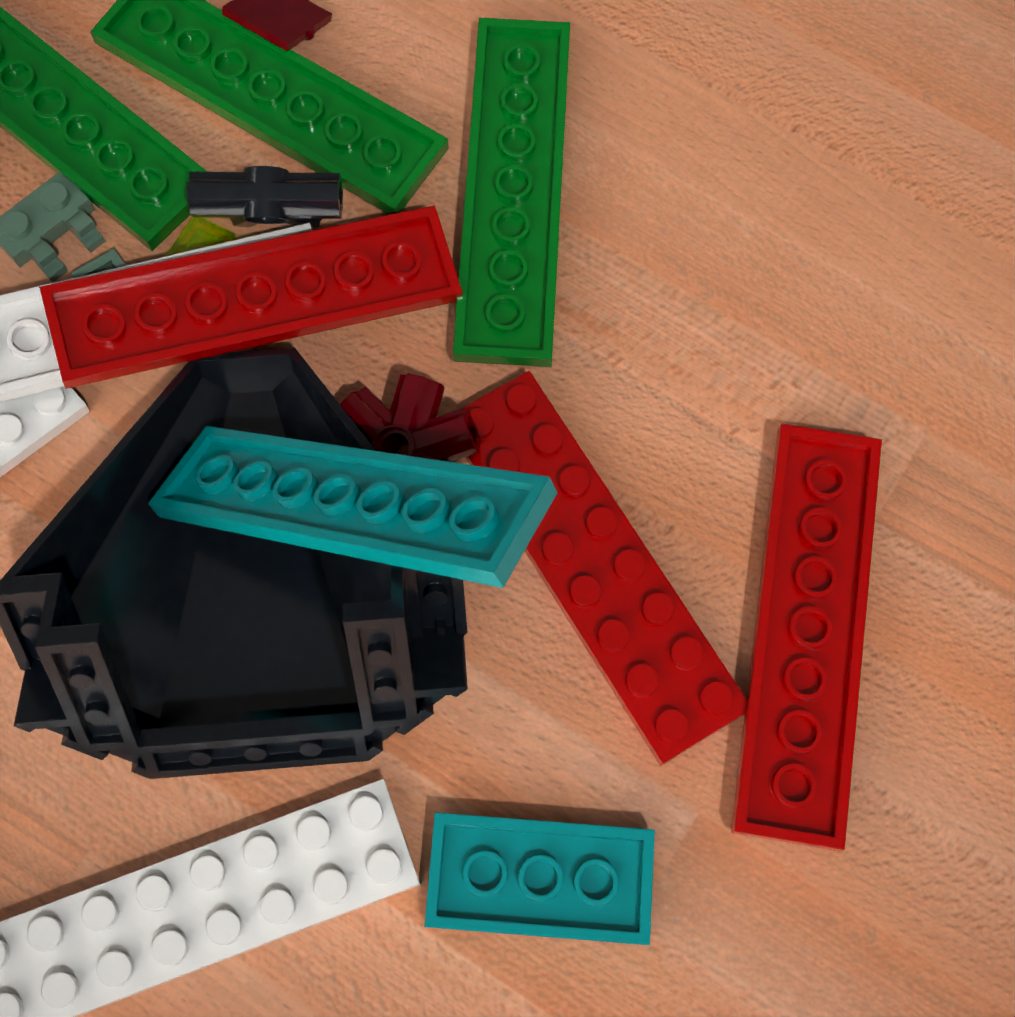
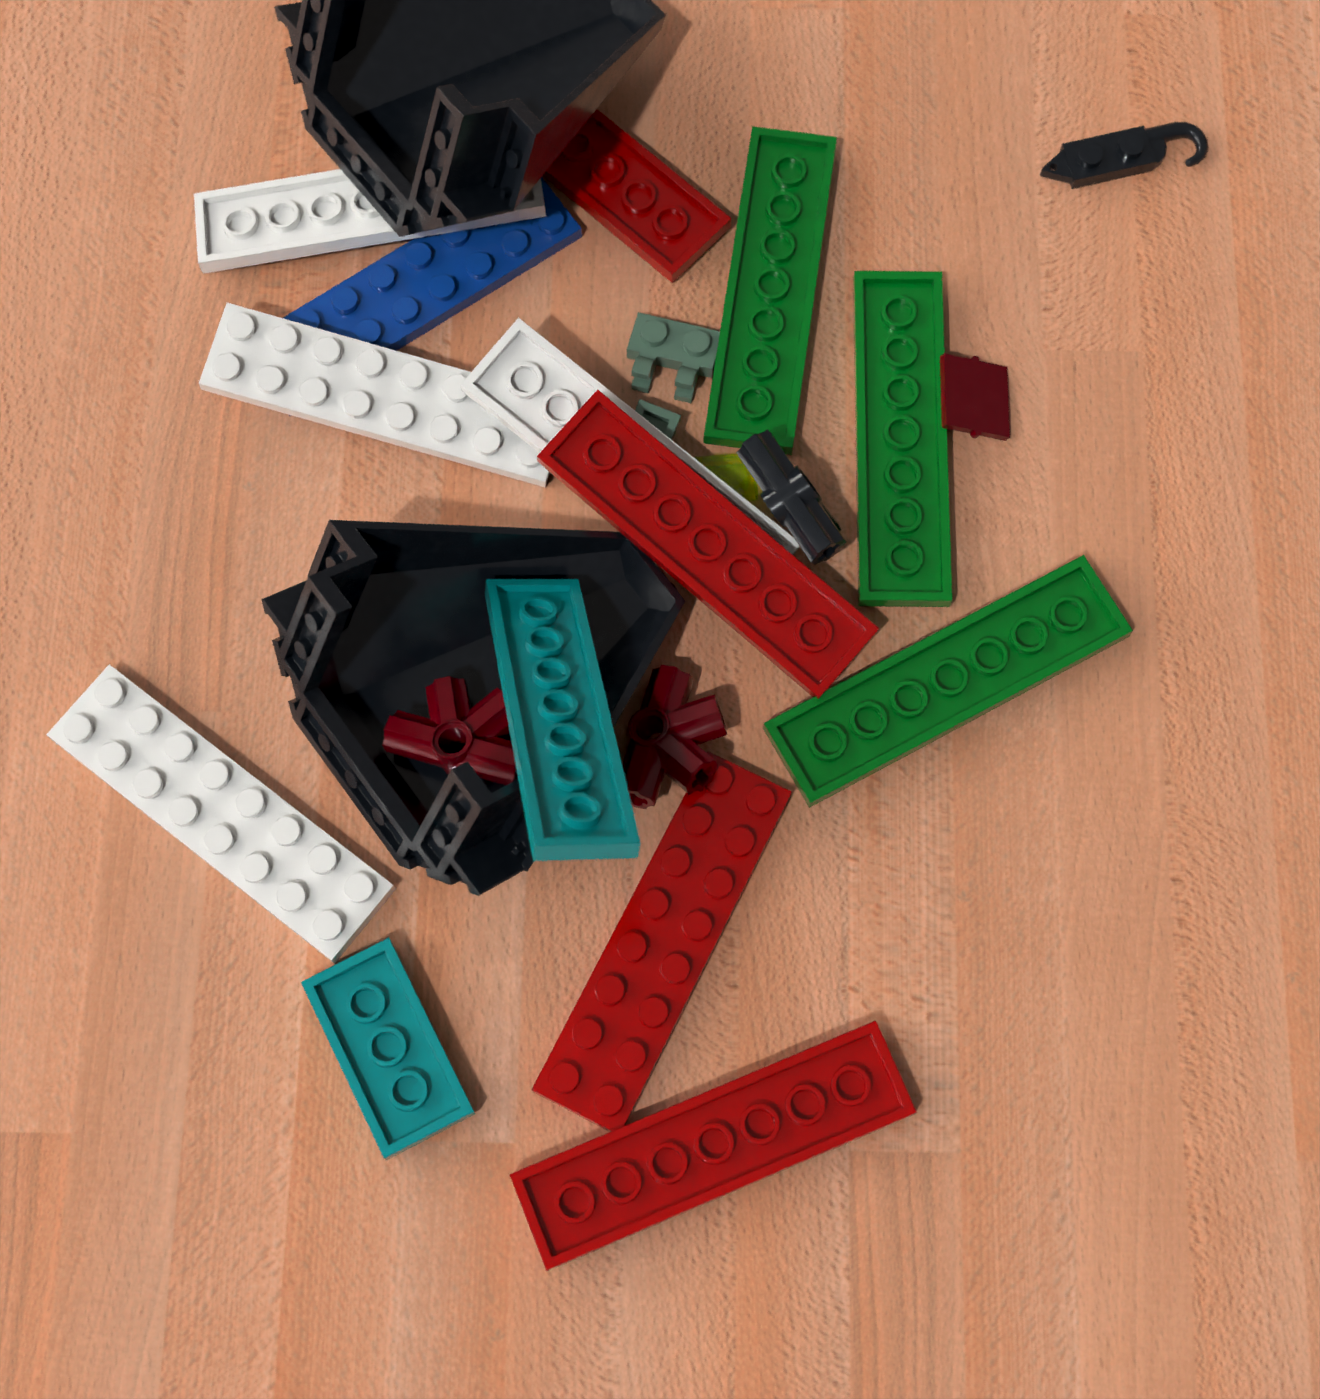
camera: 60 degrees right, 0 degrees up
none -> dark red piece [382,676,518,785]

